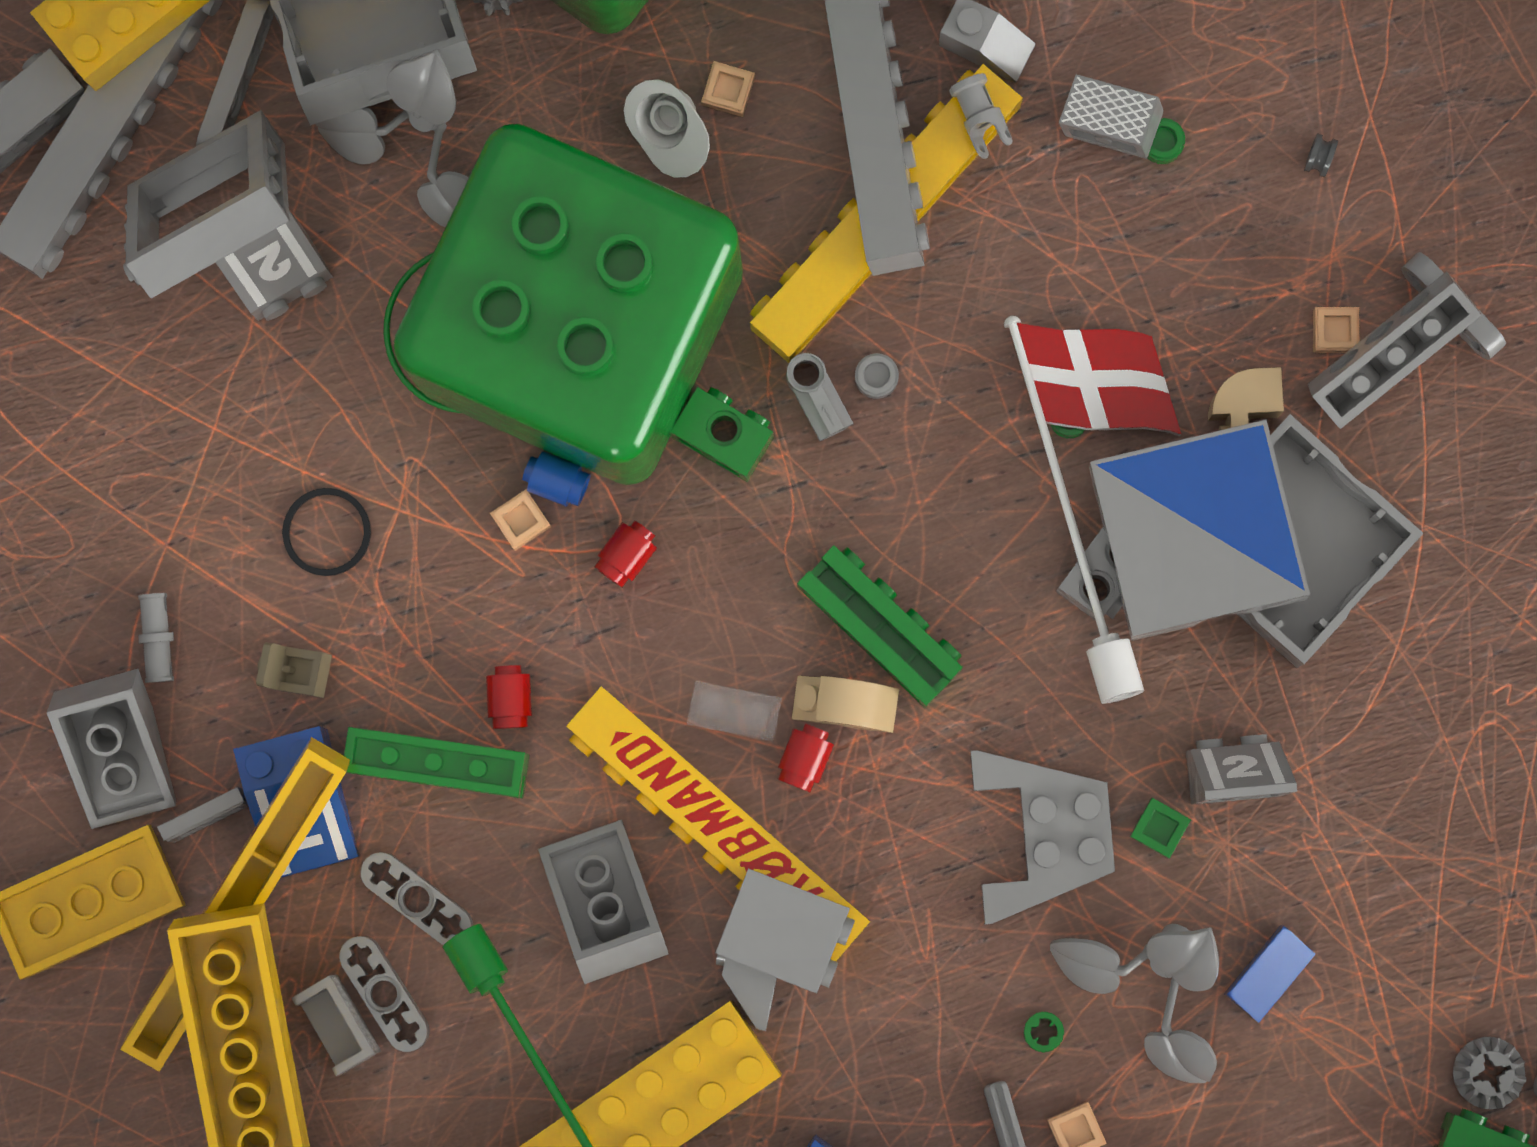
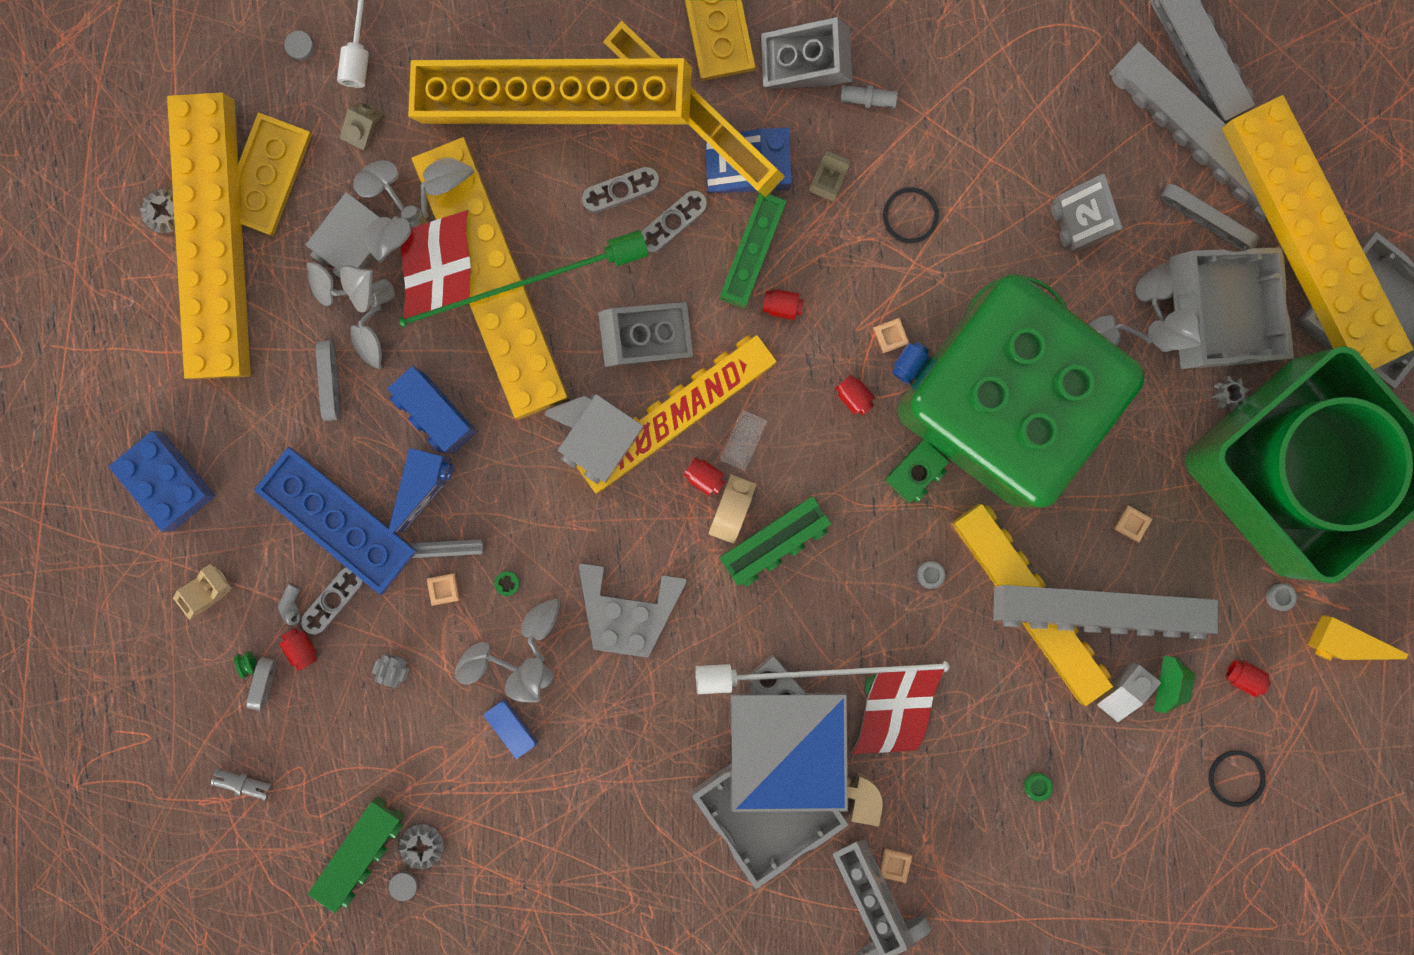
camera: 90 degrees right, 5 degrees up
light grey window [123,110,290,298] -> none
light grey tile [157,787,248,843] -> none
light grey panel [291,974,381,1076] -> none
white piece [624,79,710,178] -> none
light grey piece [786,353,854,442] -> none
light grey piece [949,73,1013,159] -> none
light grey panel [1059,74,1164,159] -> none
green plate [1129,797,1191,859] -> none
light grey slope [1186,734,1297,805] -> none
dark grey bush [1304,133,1338,178] -> none

